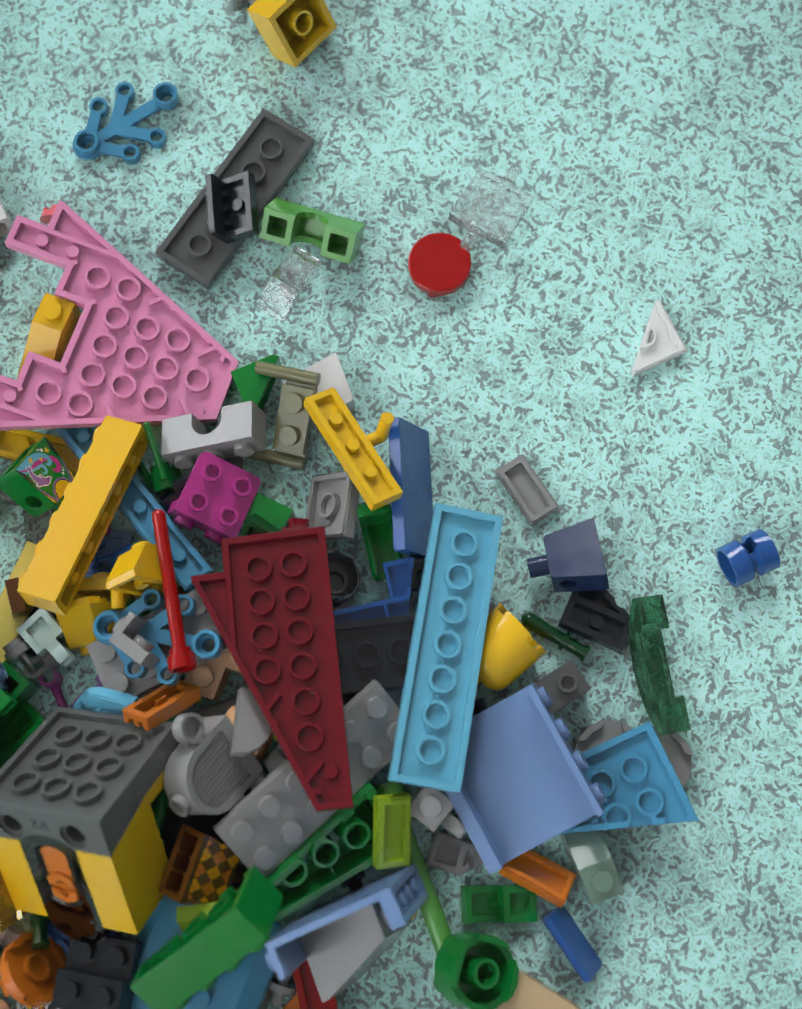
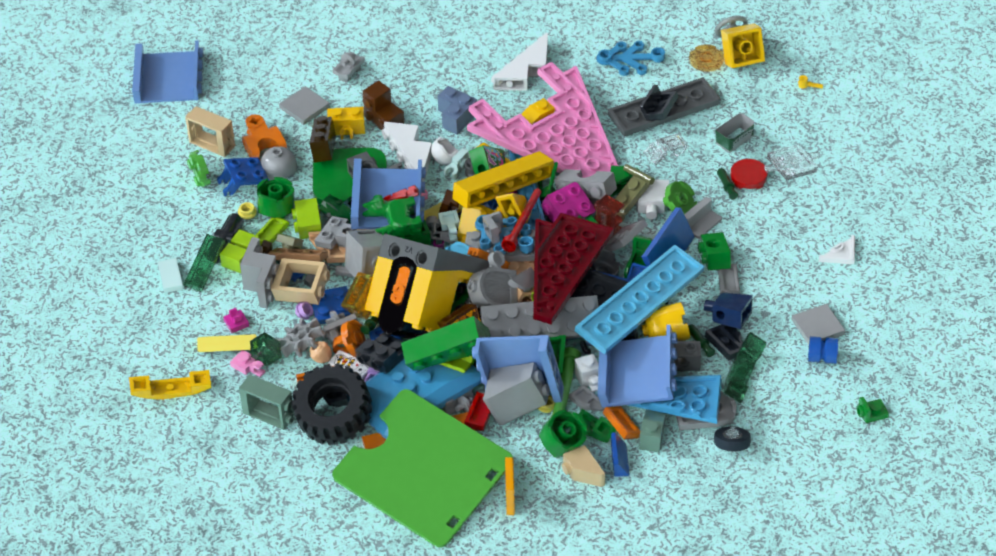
camera: 30 degrees right, 30 degrees down
bright green arch [259,198,365,264] -> none
yellow plate [303,387,403,511] -> none
lime tile [372,792,411,870] -> none
none -> clear red window [594,194,624,239]
none -> bright green plate [663,181,697,214]
none -> light grey panel [684,196,722,239]
none -> clear orange tile [689,44,724,72]
none -> green brick [698,232,731,271]
none -> black wheel [714,426,751,452]
none -> light grey piece [715,113,754,153]
none -> dark green piece [717,168,738,200]
none -> light grey tile [791,304,845,345]
none -> yellow hand [798,75,823,89]

